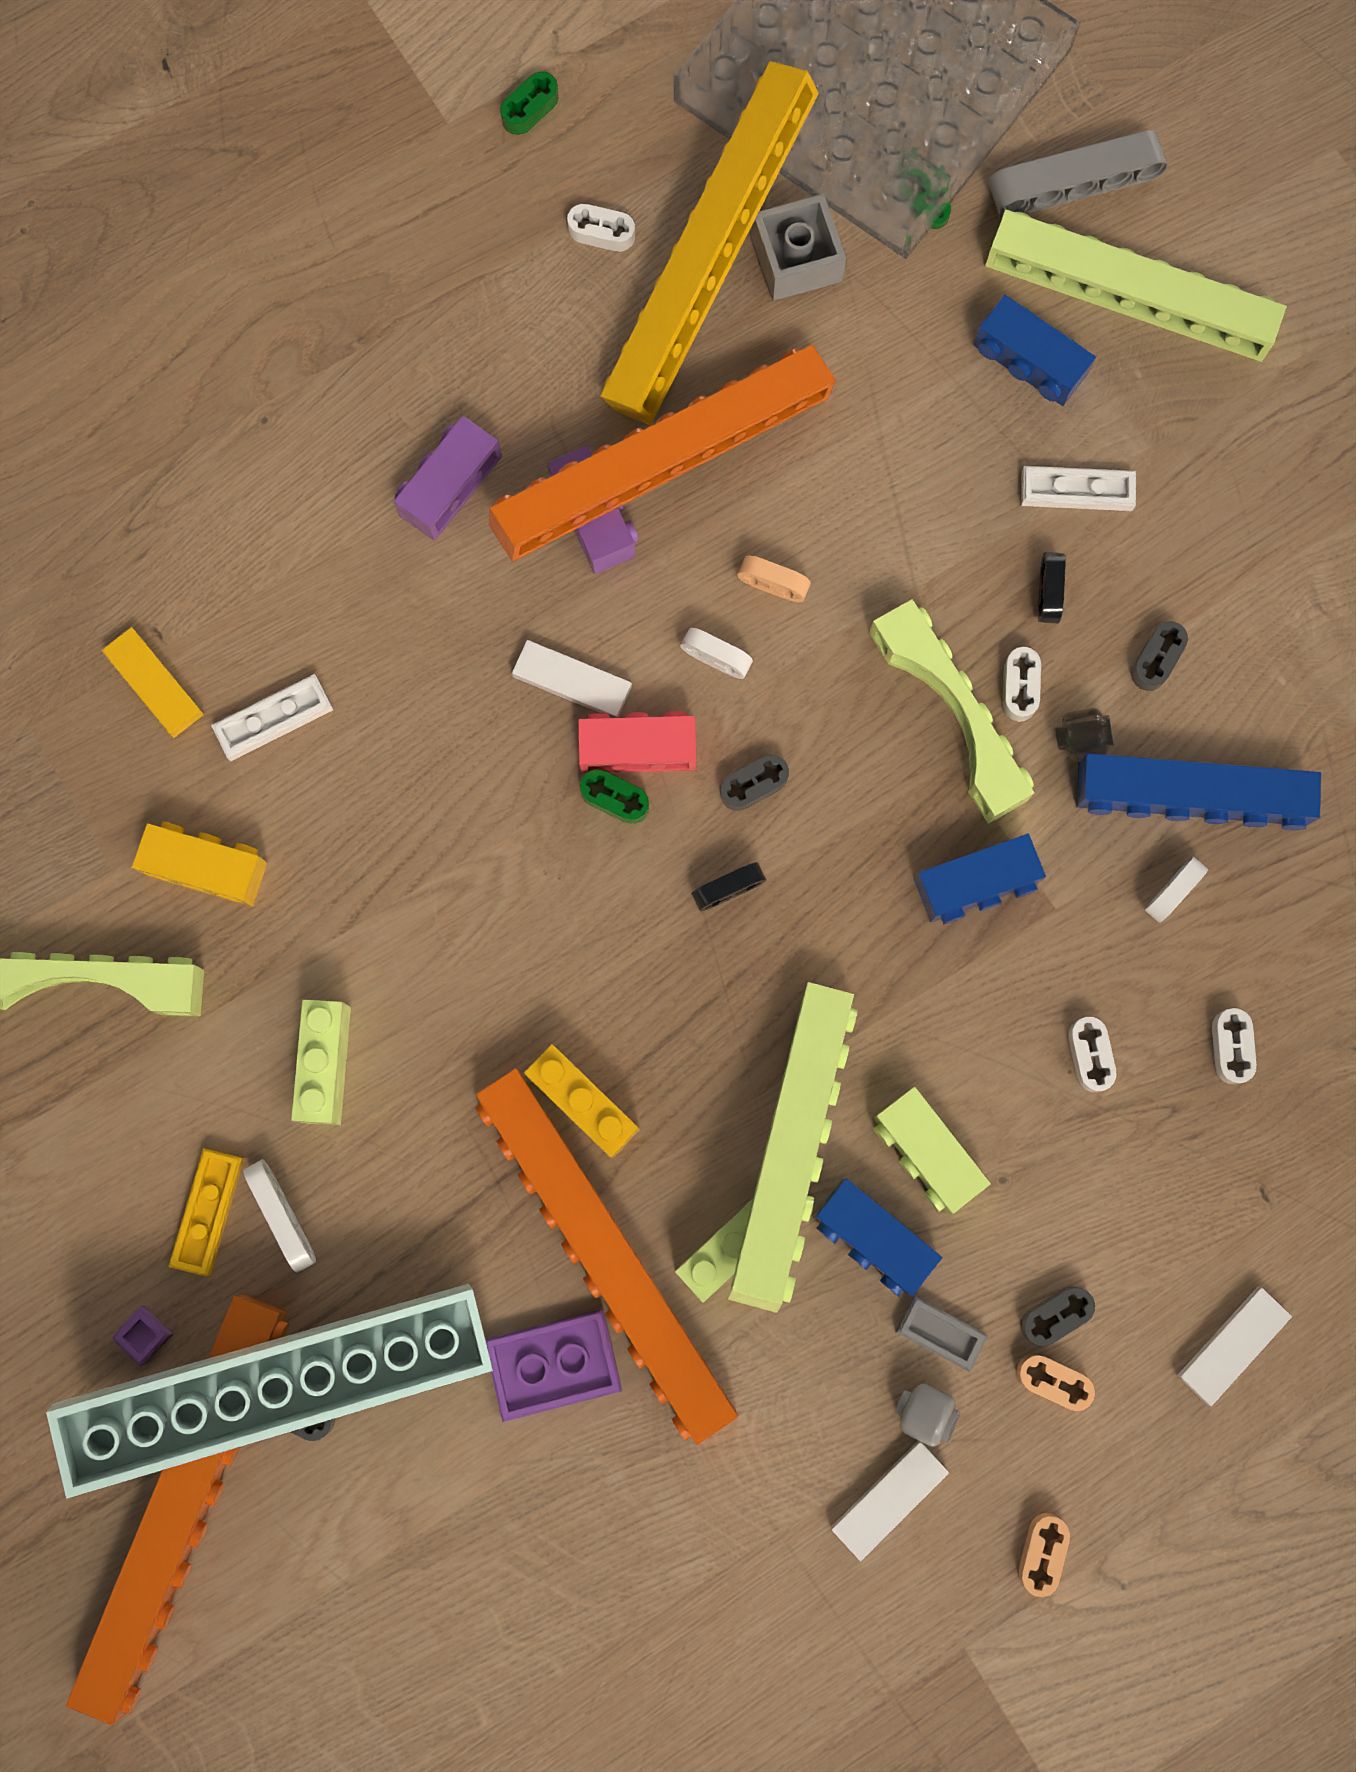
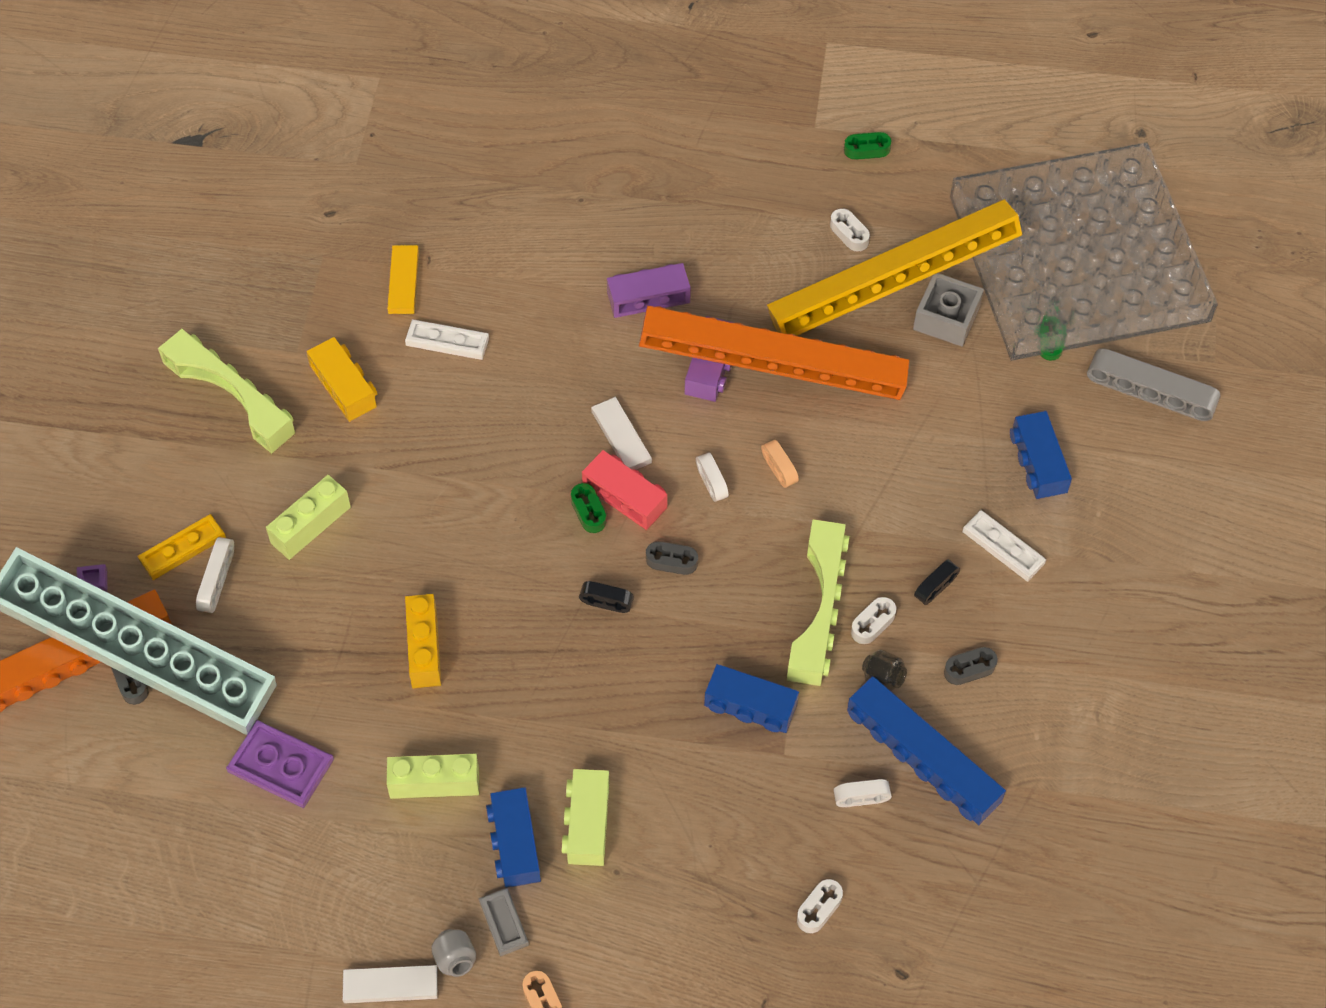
camera: 40 degrees right, 20 degrees down
orange brick [475,1068,738,1445] -> none
yellowish green brick [728,982,858,1313] -> none
yellowish green brick [985,209,1287,362] -> none
dark grey beam [1021,1287,1095,1346] -> none
white beam [1068,1017,1116,1092] -> none

